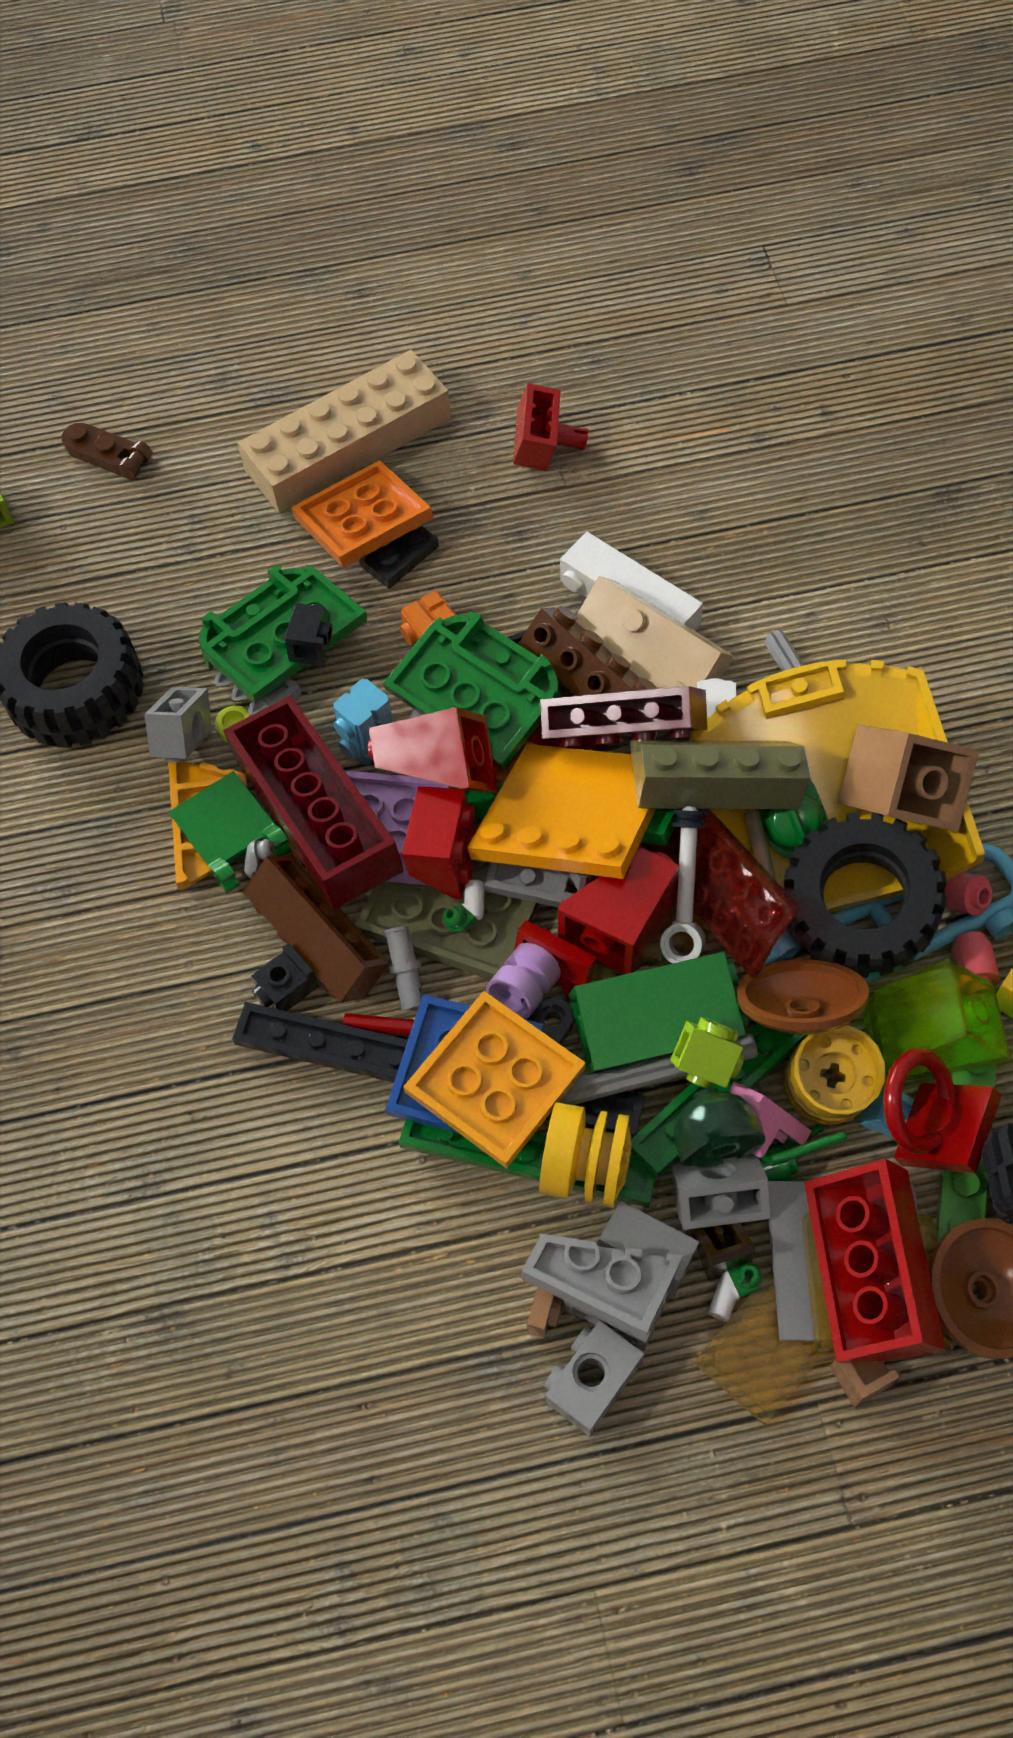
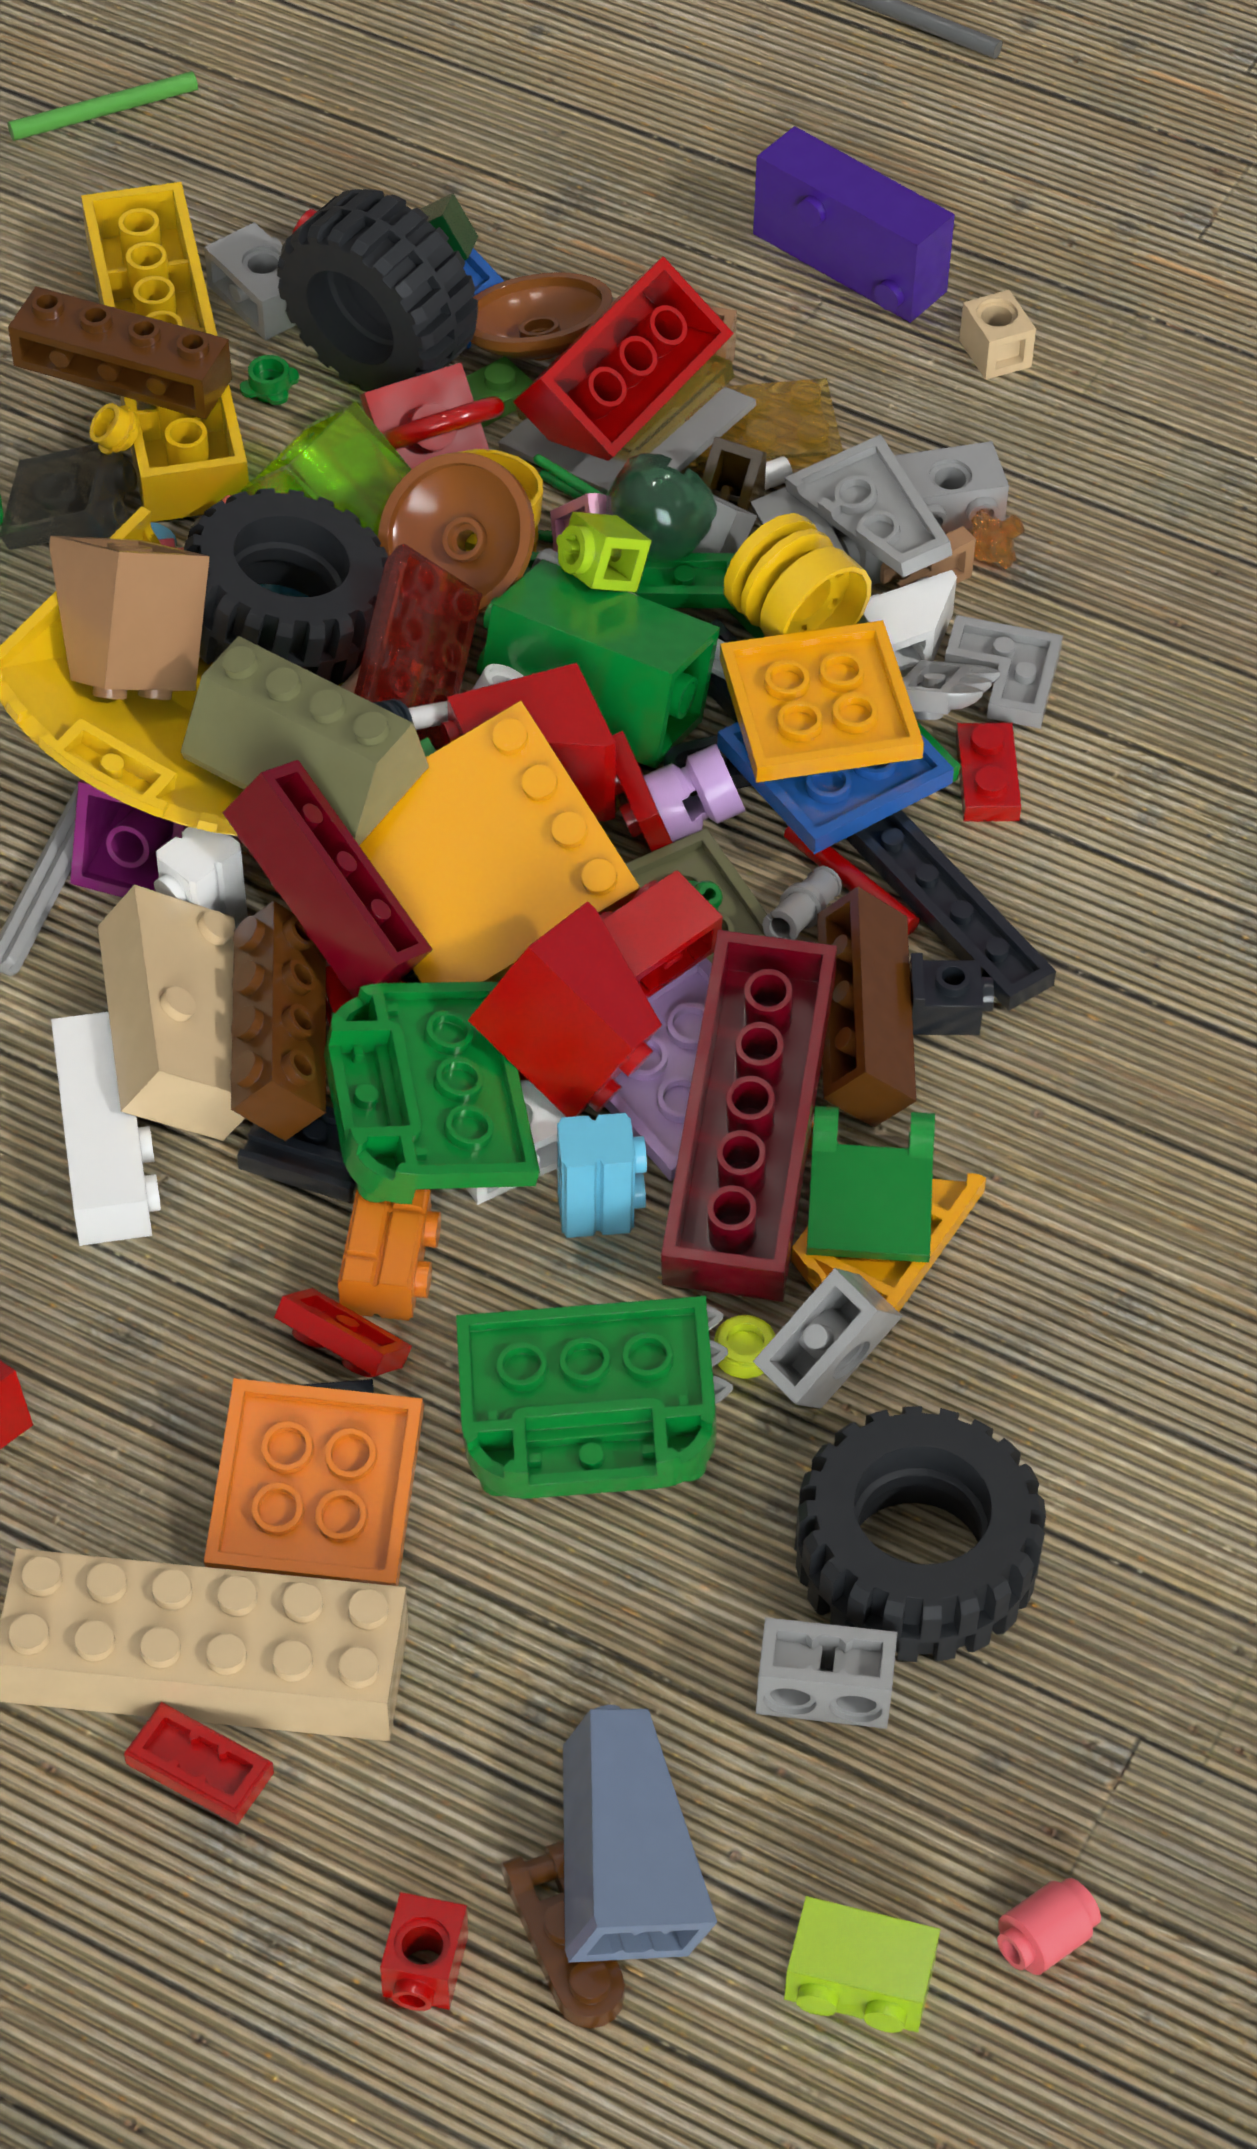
camera: 145 degrees left, 10 degrees down
light grey arm [244,838,275,879] -> none
black brick [284,603,333,667] -> none
none -> red plate [124,1702,274,1825]
none -> red plate [274,1288,412,1377]
none -> red brick [380,1892,468,2011]
none -> sand blue slope [563,1705,717,1962]
none -> dark purple brick [753,126,955,323]
none -> light grey brick [756,1617,897,1729]
none -> white slope [857,570,957,677]
none -> light grey plate [903,660,1000,720]
none -> light grey plate [944,615,1063,729]
none -> red plate [956,723,1021,822]
none -> tan brick [959,290,1036,380]
none -> clear orange plant [970,509,1025,569]

